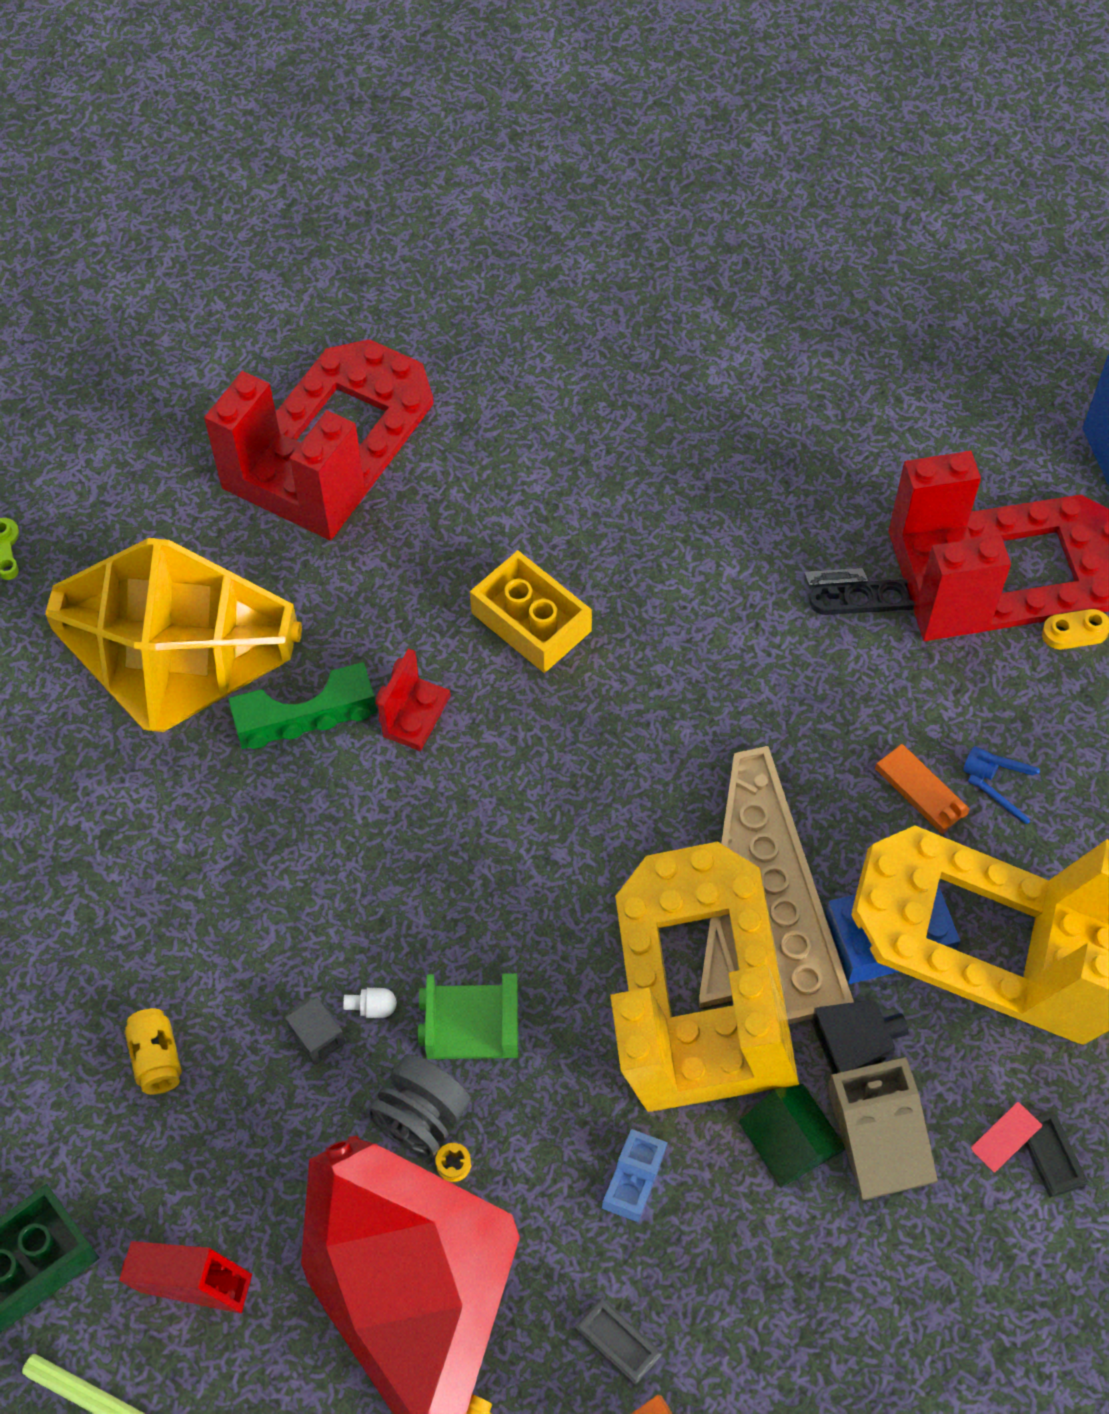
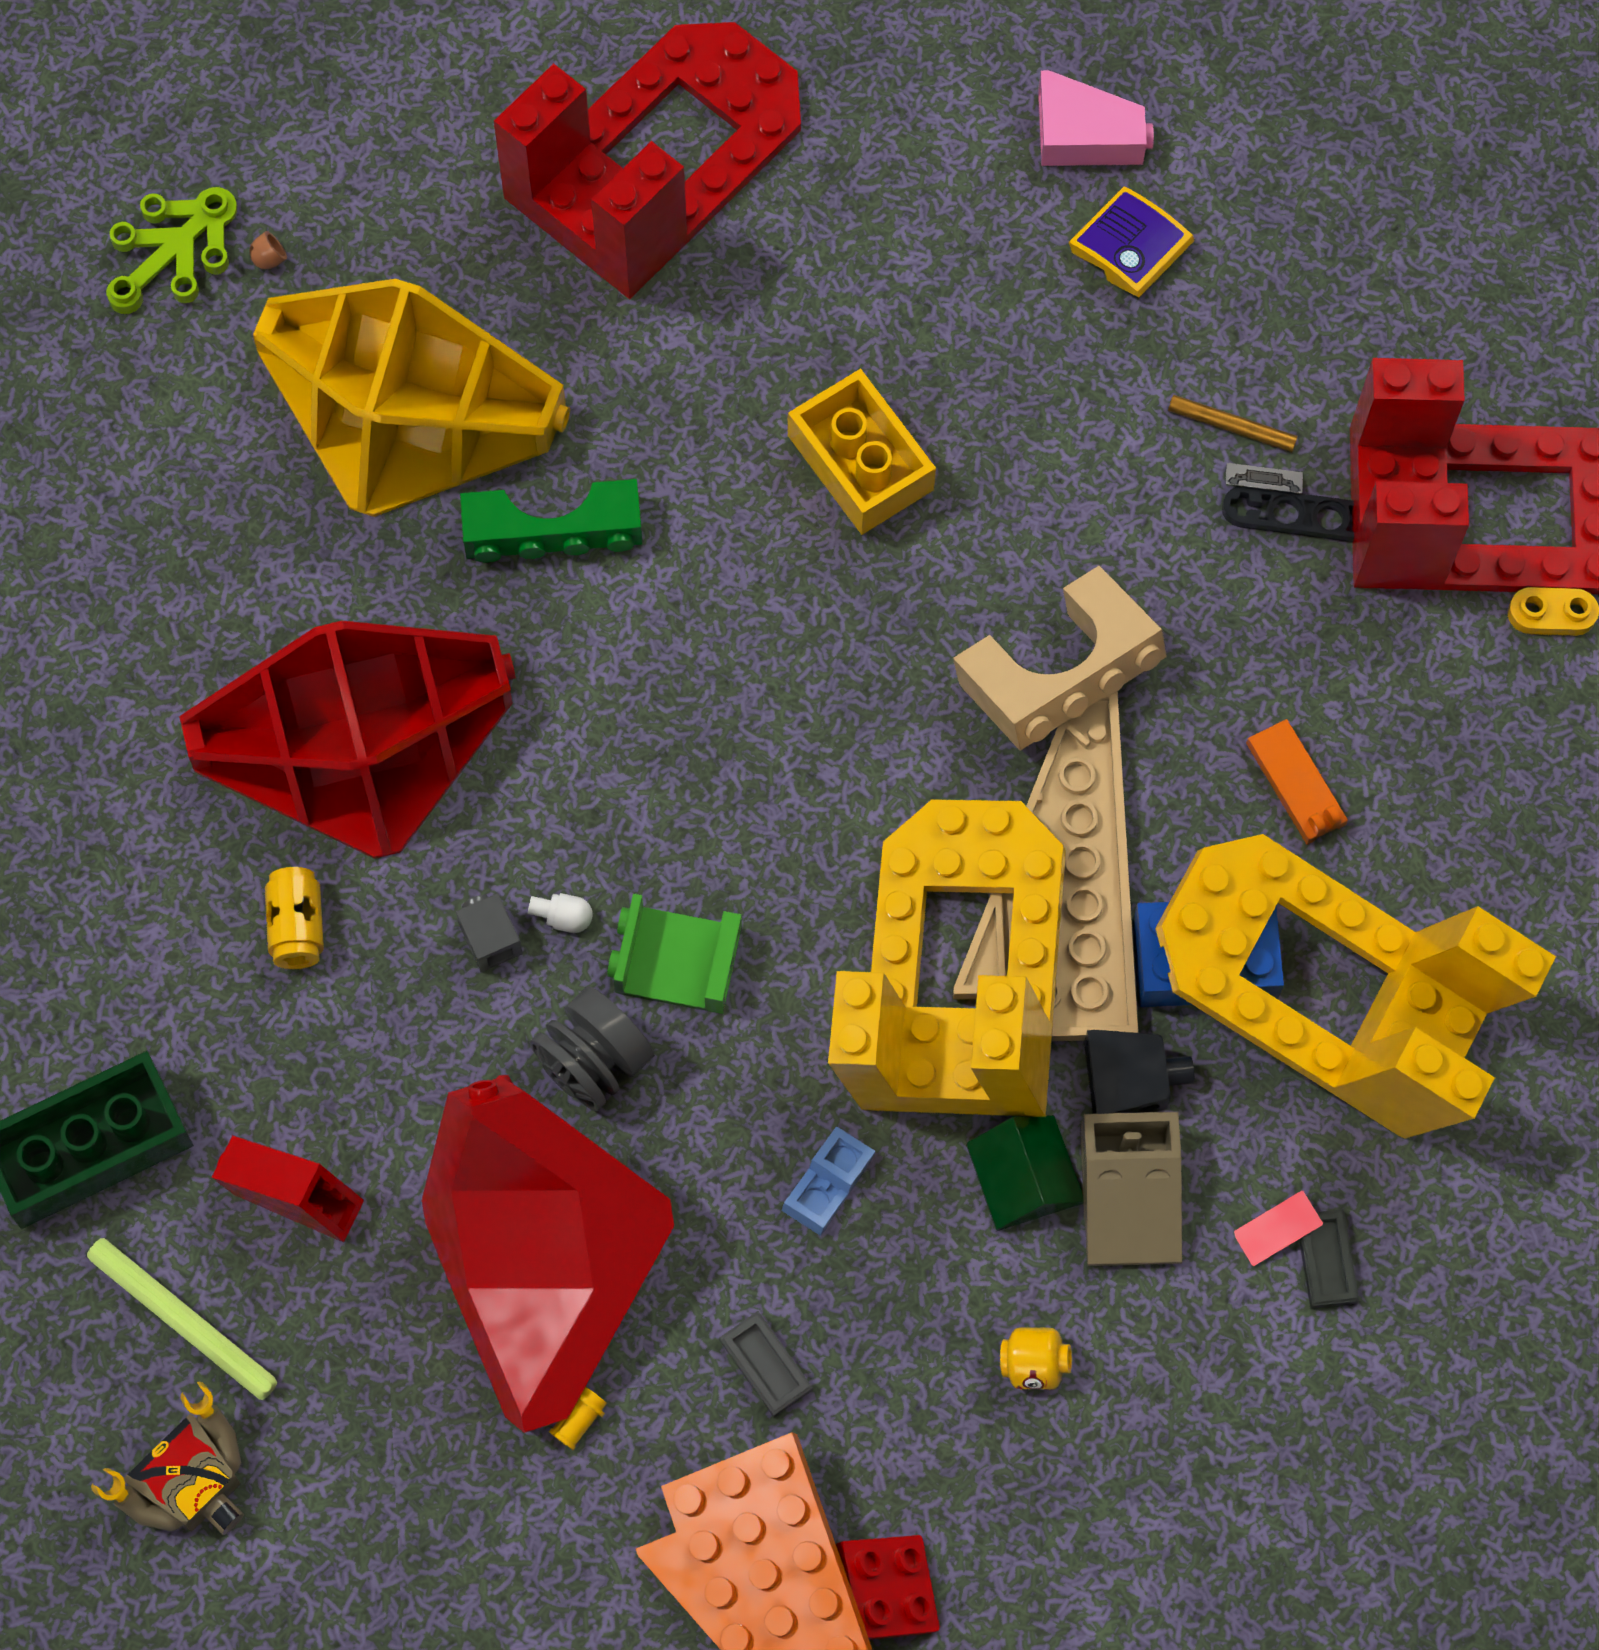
camera: 10 degrees right, 10 degrees up
red bracket [376,648,451,752] -> none
yellow bush [435,1143,471,1182] -> none
blue plant [963,746,1040,824] -> none
none -> red panel [179,621,516,859]
none -> nougat hinge [249,231,287,269]
none -> tan arch [953,566,1166,751]
none -> yellow head [1000,1327,1072,1390]
none -> bright pink slope [1038,70,1154,166]
none -> slope [1069,186,1194,297]
none -> pearl gold bar [1168,395,1298,452]

